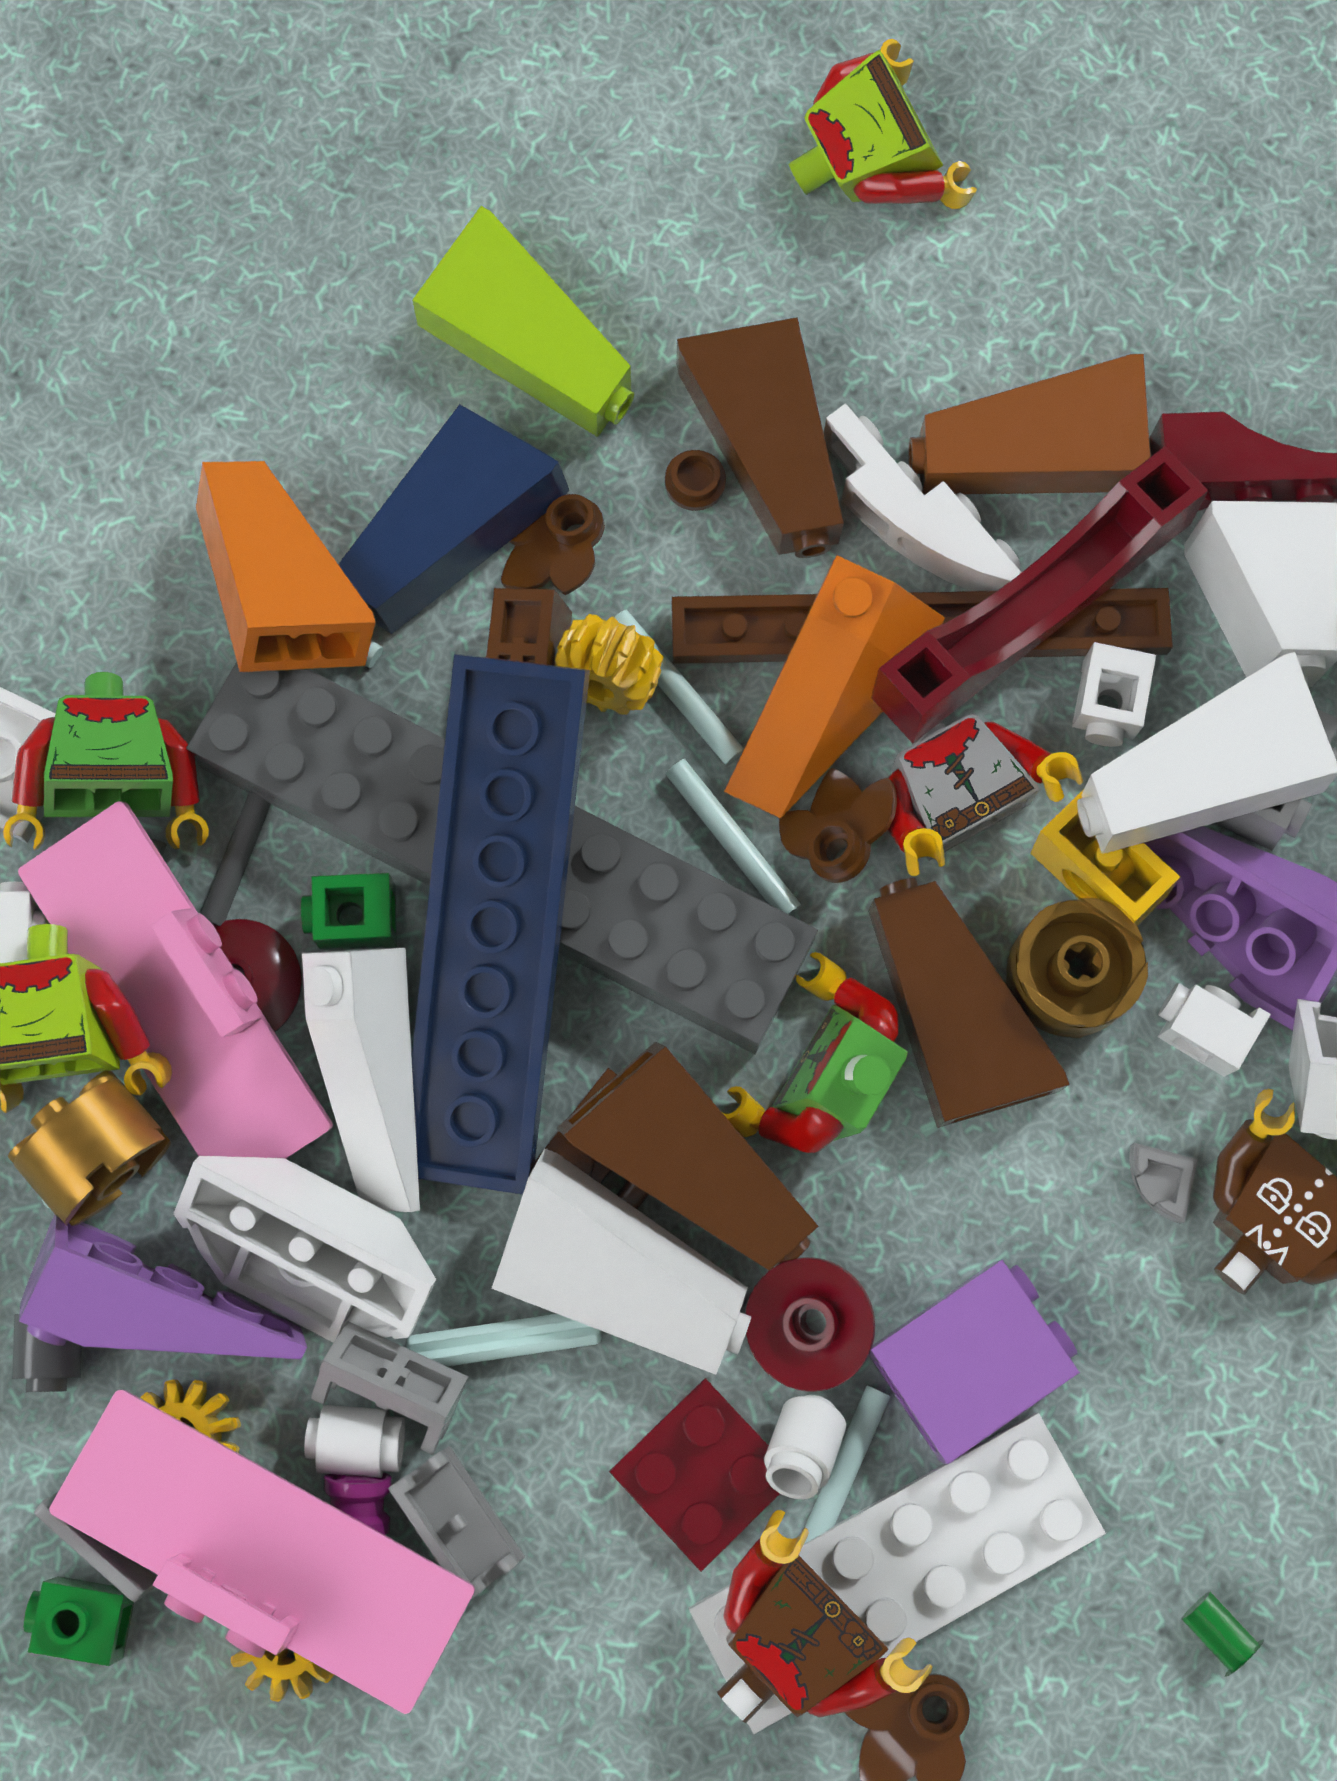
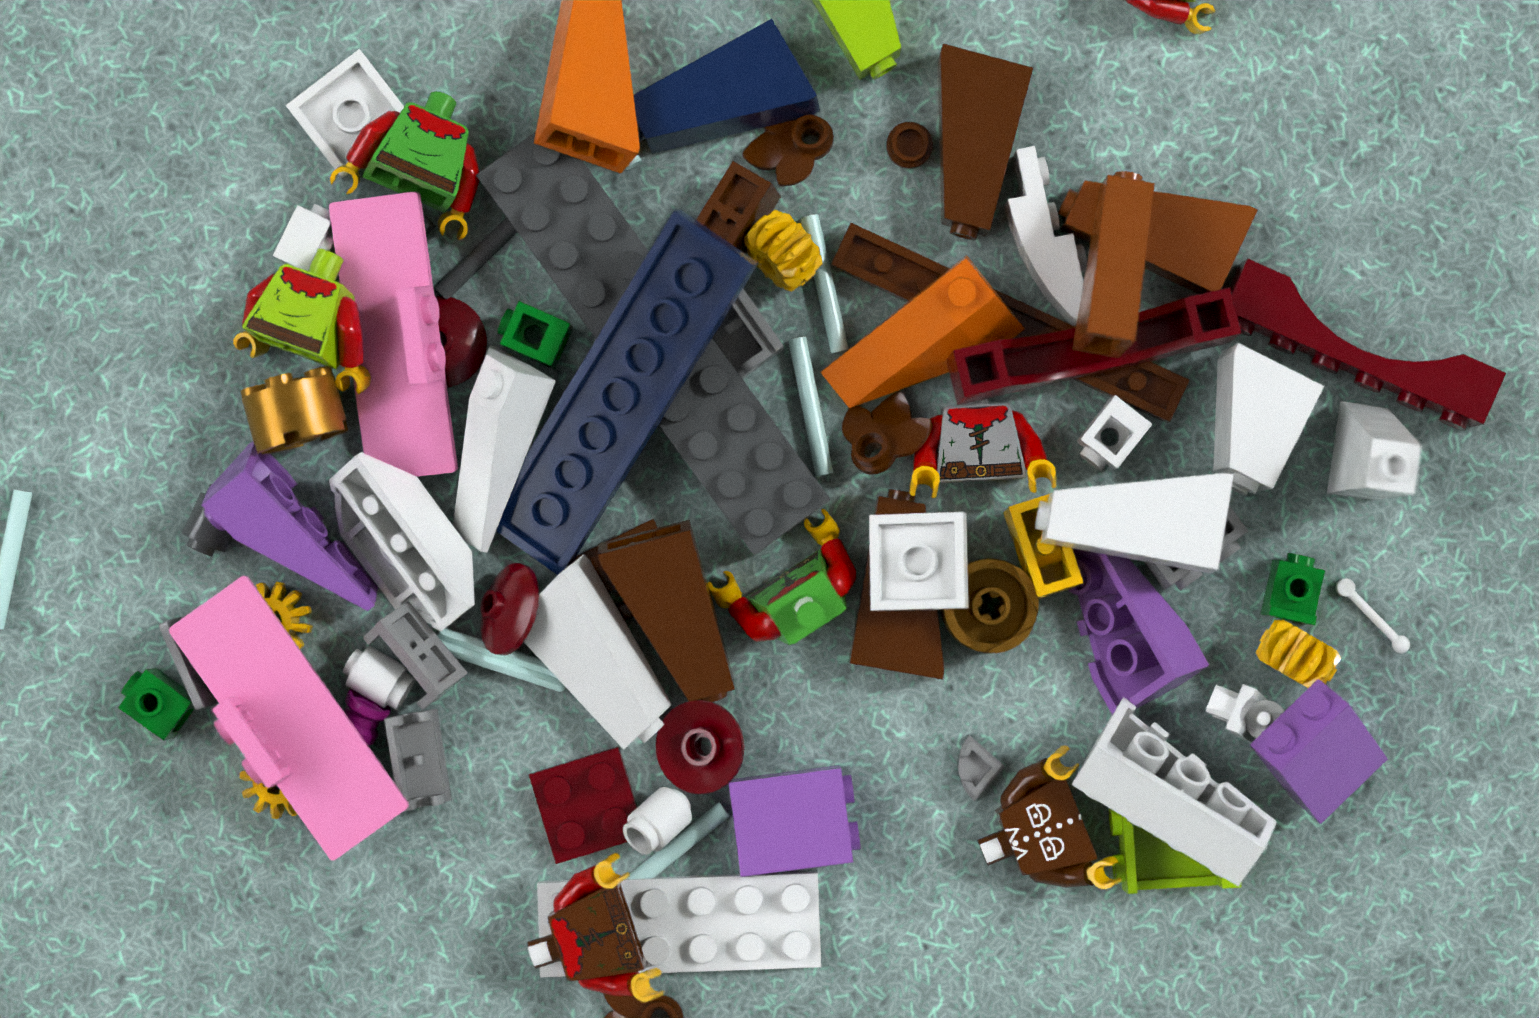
camera: 30 degrees right, 10 degrees up
white brick [1158,983,1271,1077] -> none
none -> dark red dish [480,563,539,656]
none -> light grey hinge [712,289,784,379]
none -> white plate [869,512,968,611]
none -> dark orange slope [1072,171,1155,359]

